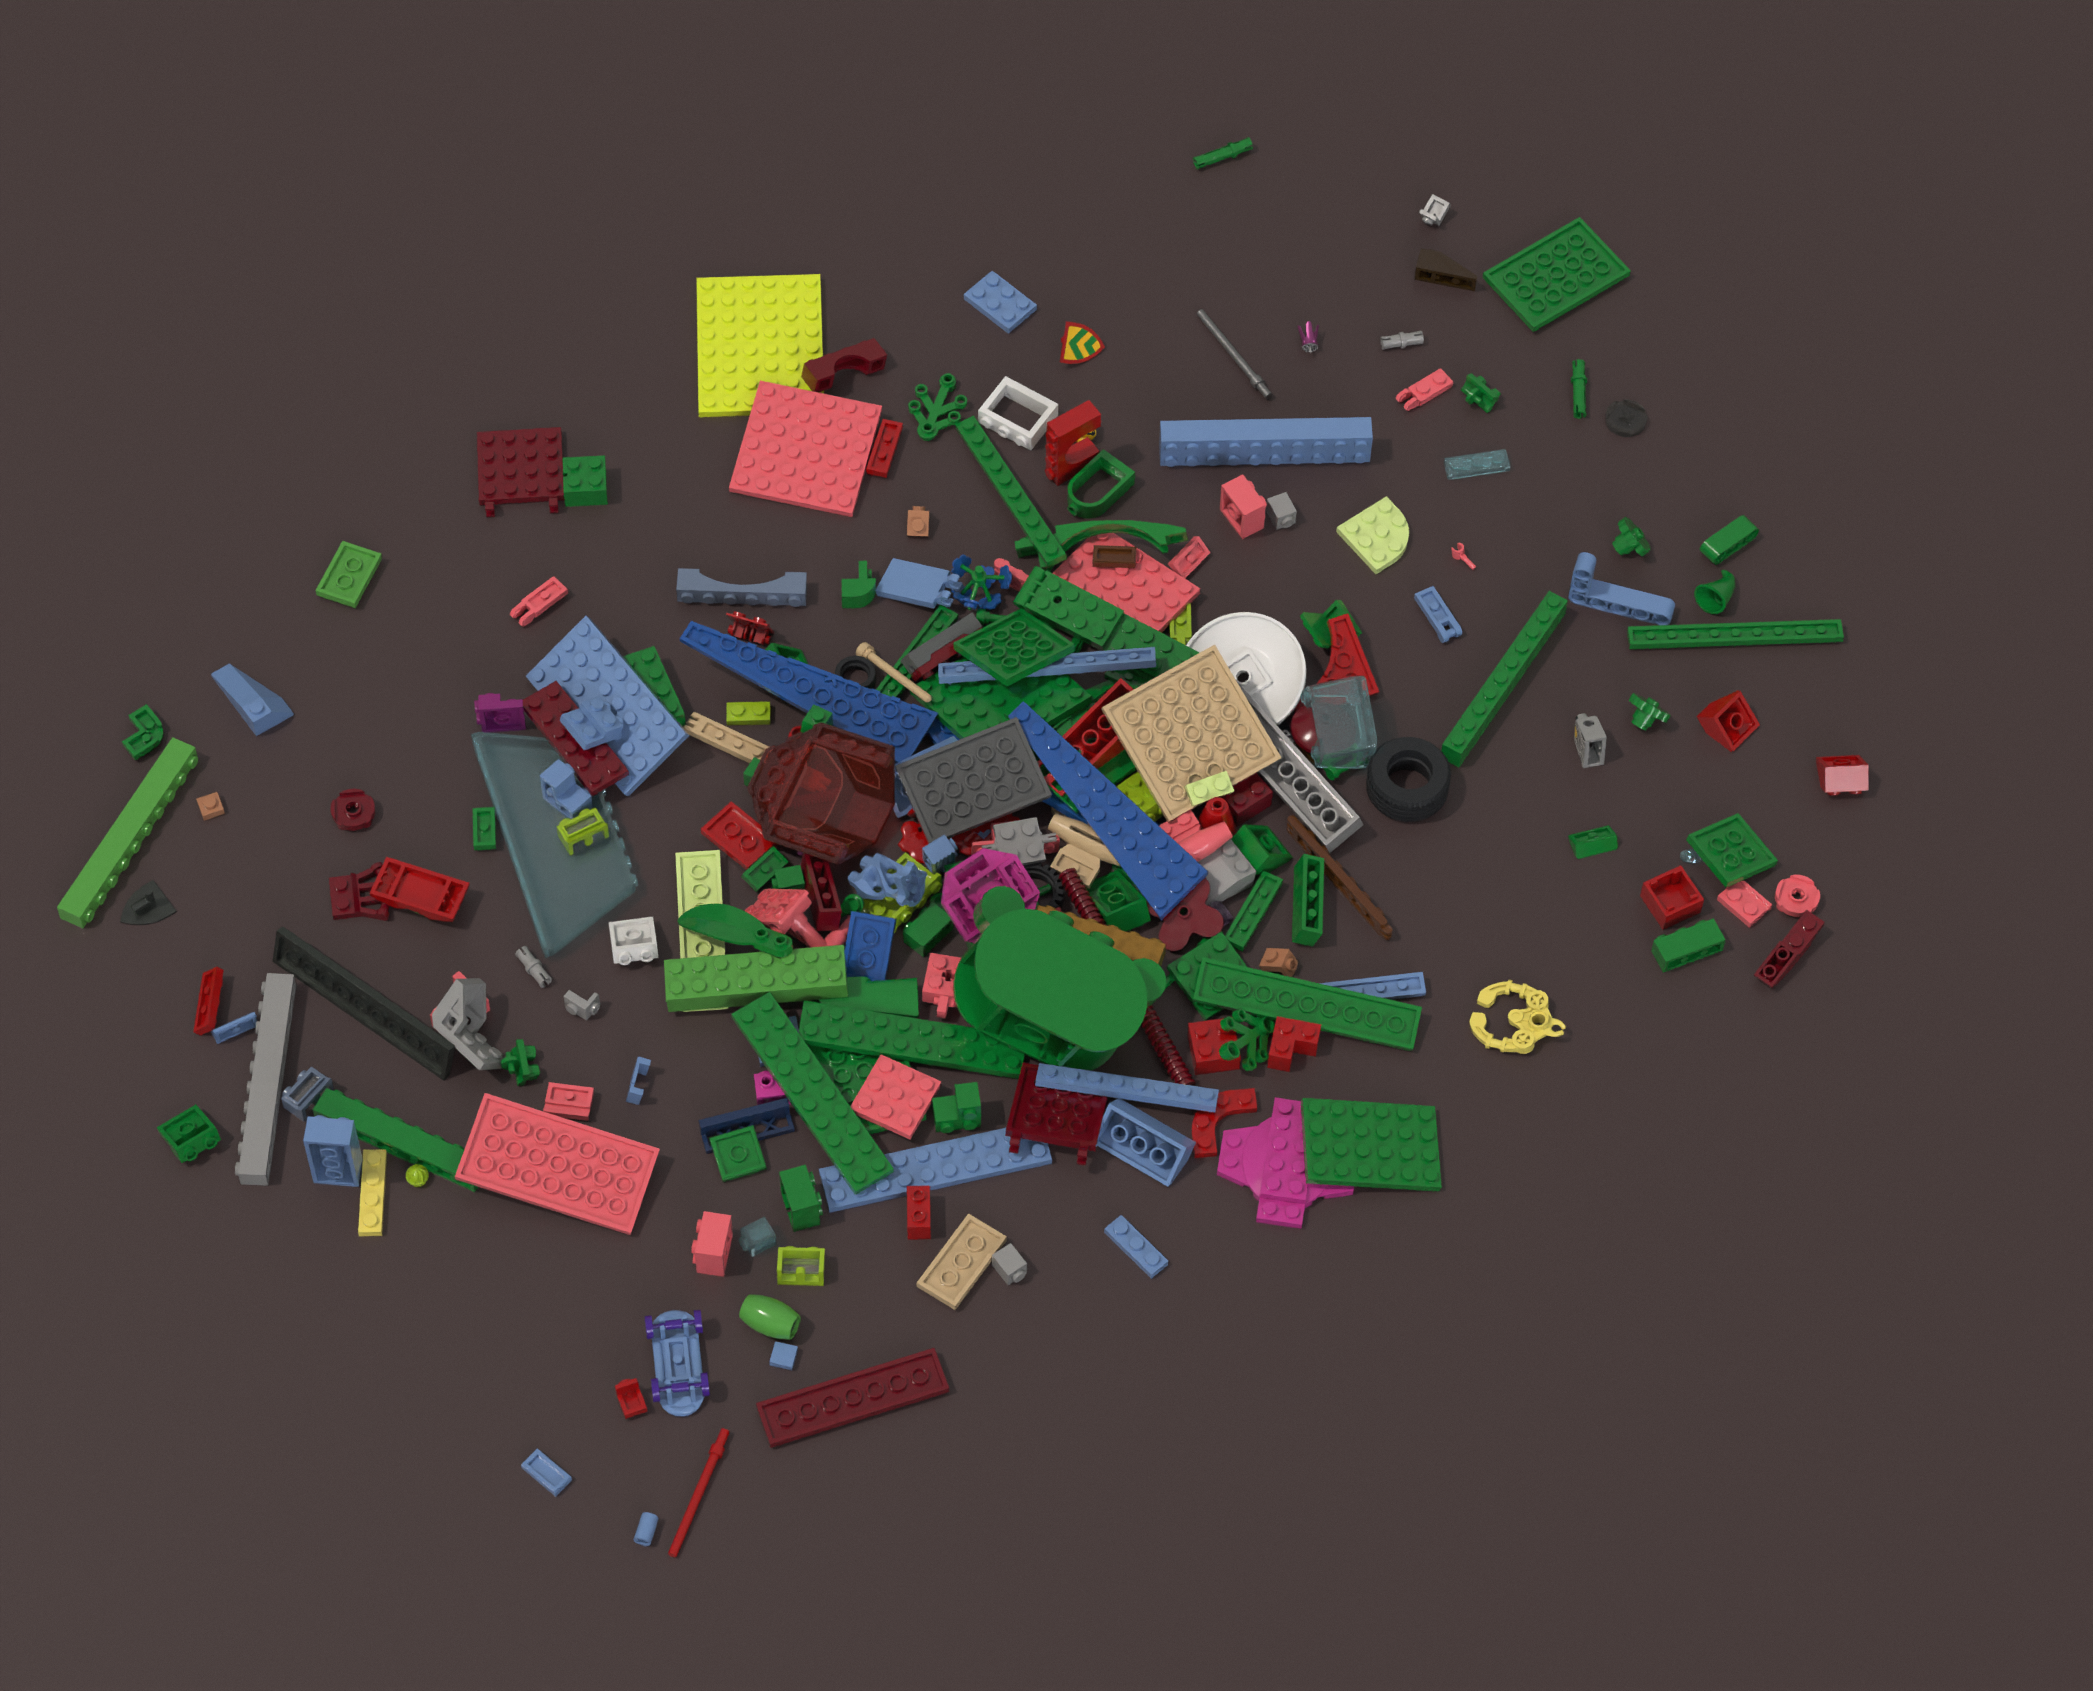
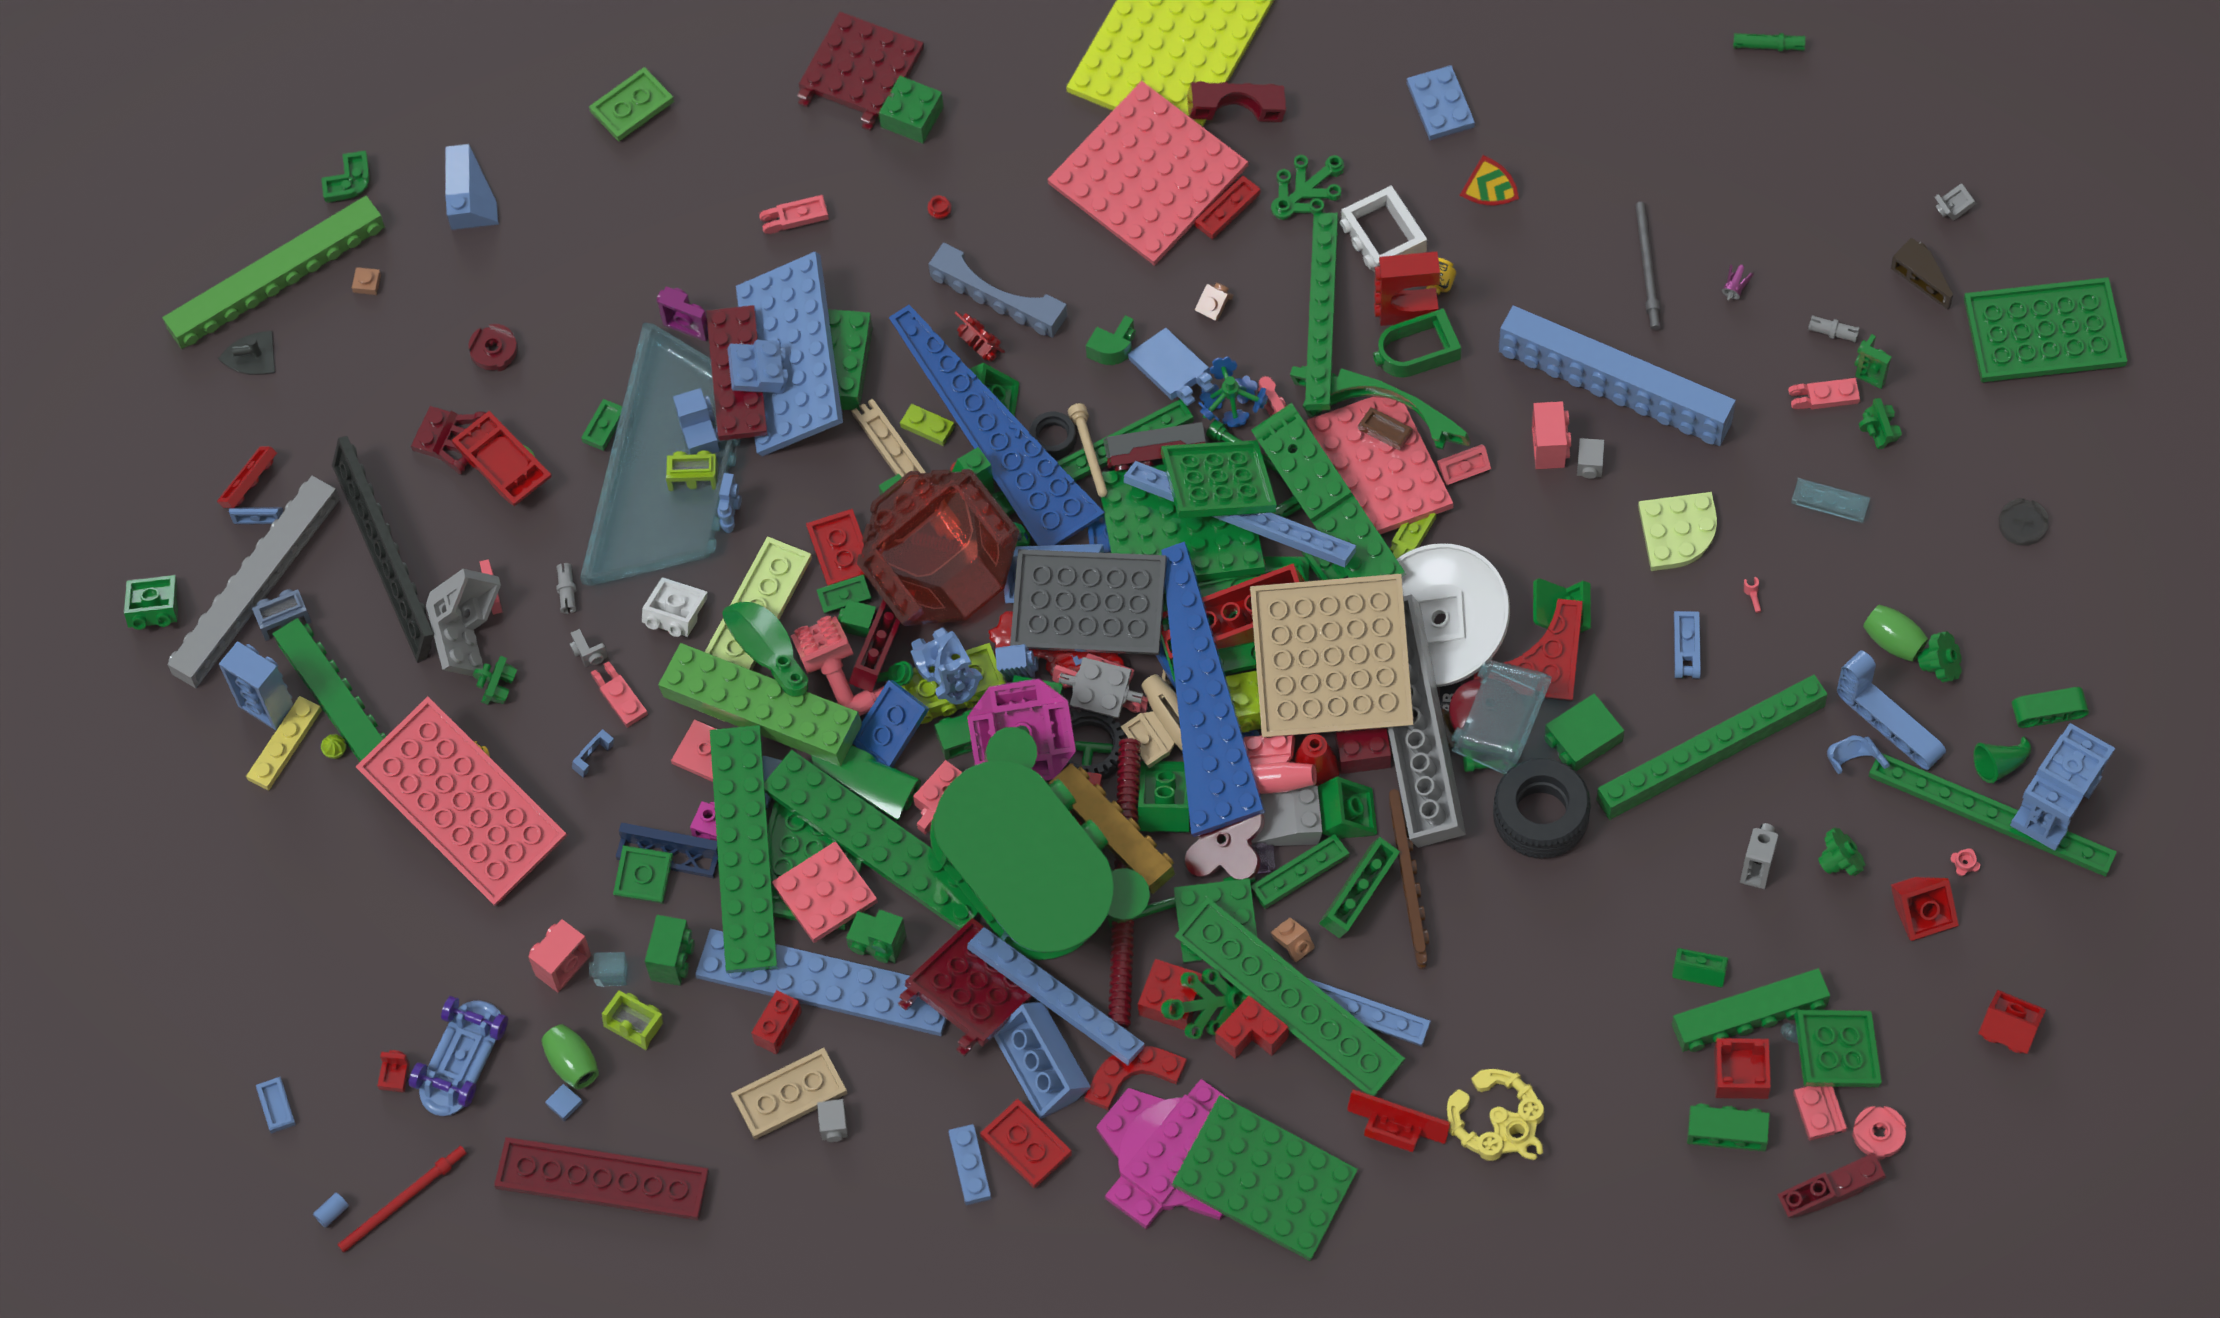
camera: 35 degrees right, 5 degrees up
coral plate [543,1082,594,1121] -> none
yellowish green plate [1184,771,1234,807] -> none
green pin [1571,359,1587,419] -> none
none -> coral hinge [591,661,648,728]
none -> coral plate [671,719,716,782]
none -> medium blue plate [717,473,741,533]
none -> red plate [927,196,951,219]
none -> red plate [980,1099,1072,1189]
none -> red bracket [1347,1090,1451,1152]
none -> green brick [1544,693,1624,771]
none -> green brick [1672,968,1830,1052]
none -> medium blue helmet [1827,735,1890,774]
none -> green bracket [1854,334,1892,389]
none -> bright green piece [1863,605,1929,662]
none -> coral plate [1950,848,1980,876]
none -> medium blue piece [2010,723,2115,851]

